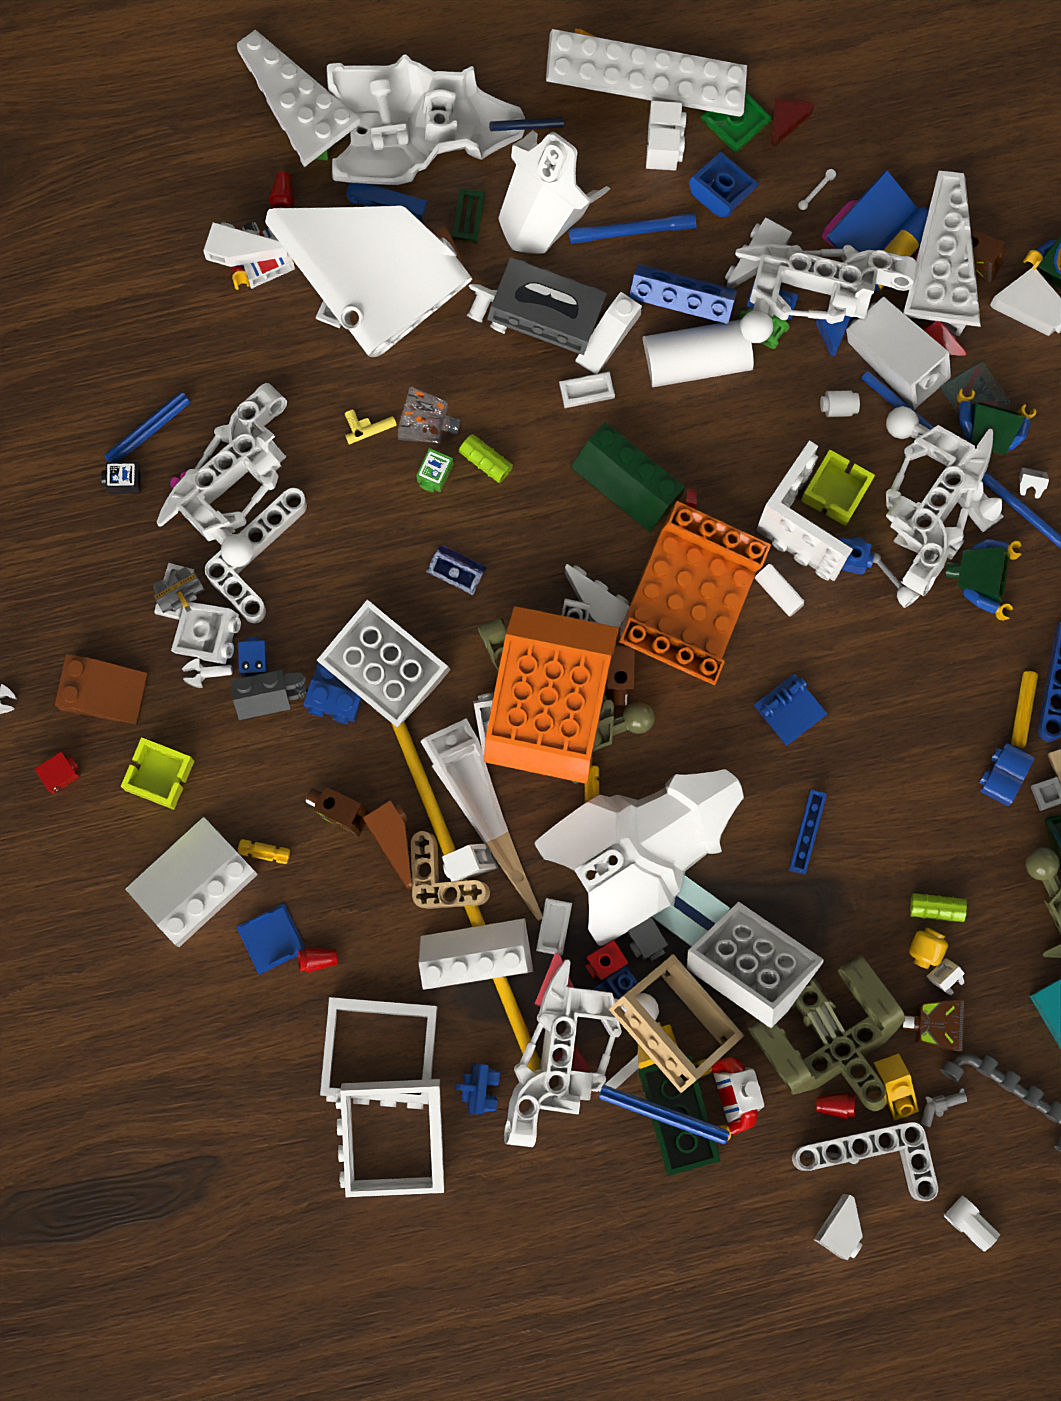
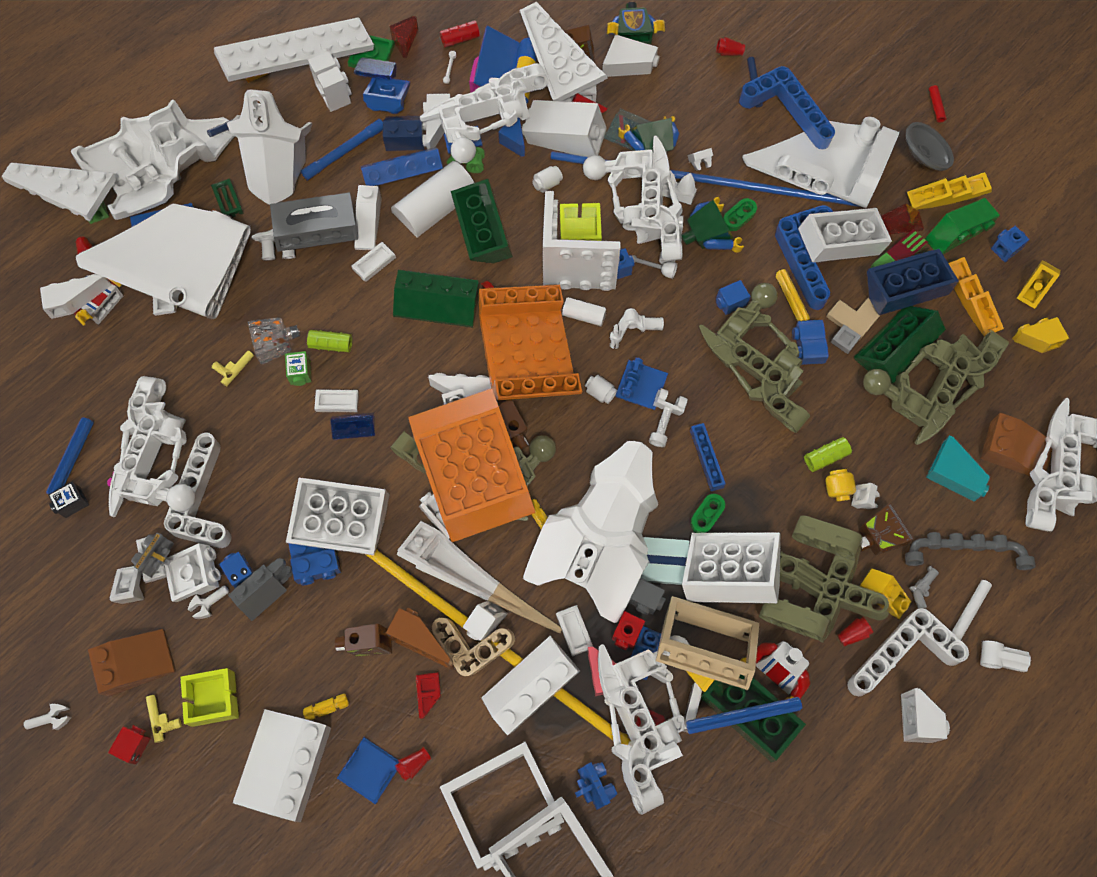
camera: 30 degrees left, 10 degrees down
none -> white slope [110,566,144,604]
none -> light yellow hose [146,695,182,743]
none -> white tile [315,390,359,412]
none -> clear blue slope [354,57,396,80]
none -> dark blue slope [383,116,424,151]
none -> red tile [416,672,441,719]
none -> red axle [440,21,480,48]
none -> dark green slope [451,179,513,263]
none -> white brick [585,375,617,404]
none -> white pin [610,309,664,349]
none -> white bar [649,388,687,447]
none -> green plate [691,494,725,533]
none -> olive piece [699,283,810,433]
none -> blue brick [716,280,751,315]
none -> green plate [724,198,757,231]
none -> white piece [952,580,992,640]

